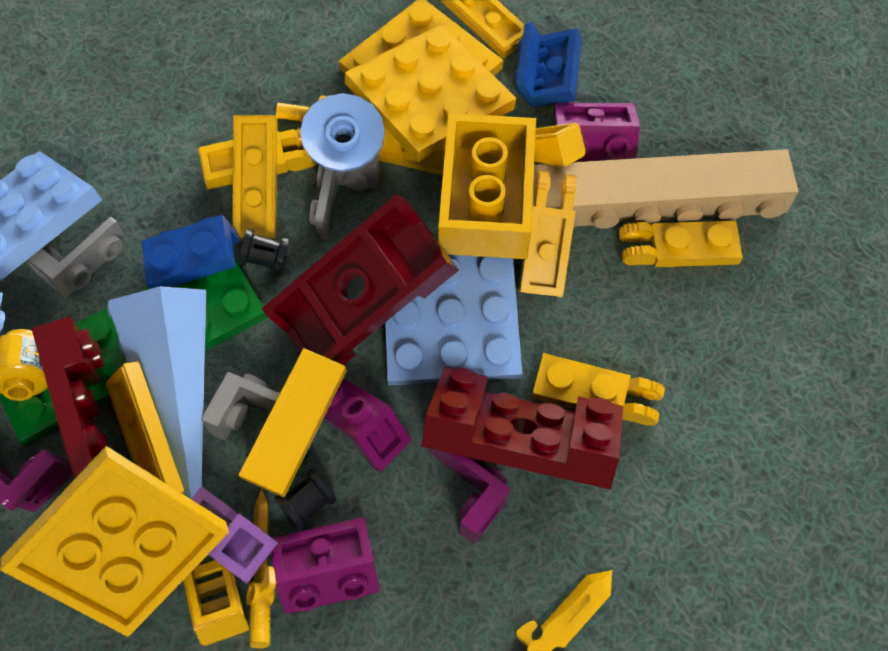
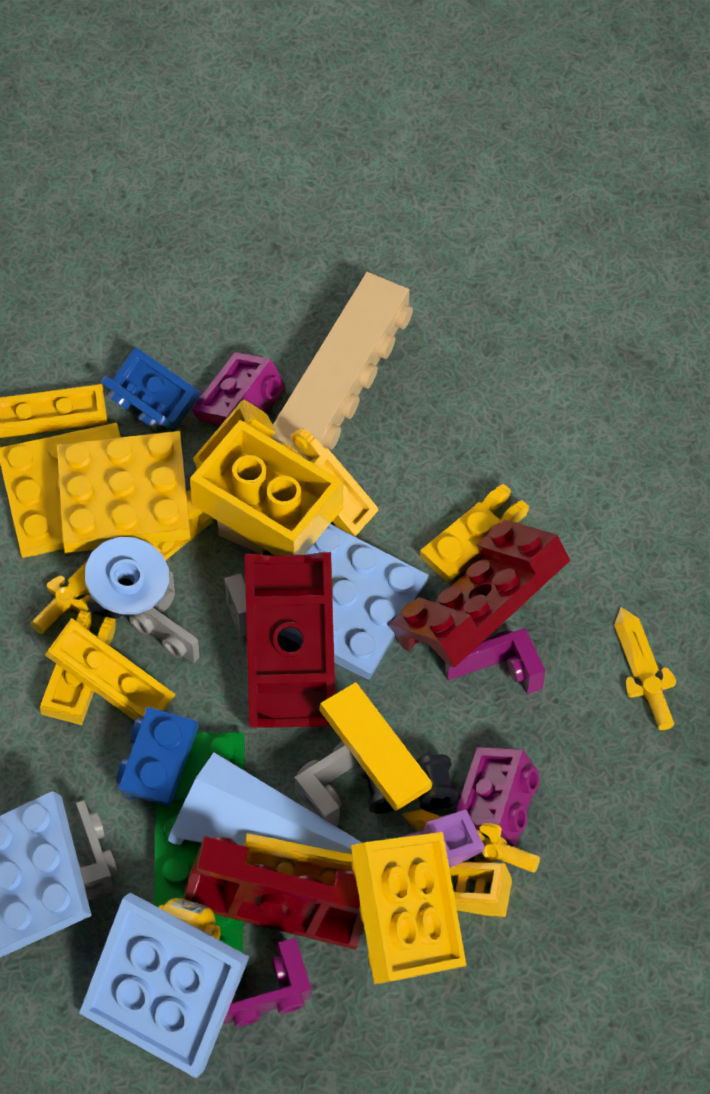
camera: 60 degrees left, 5 degrees down
black bush [238,228,290,275] -> none
magenta bracket [323,378,412,472] -> none
yellow hinge [619,221,743,267] -> none

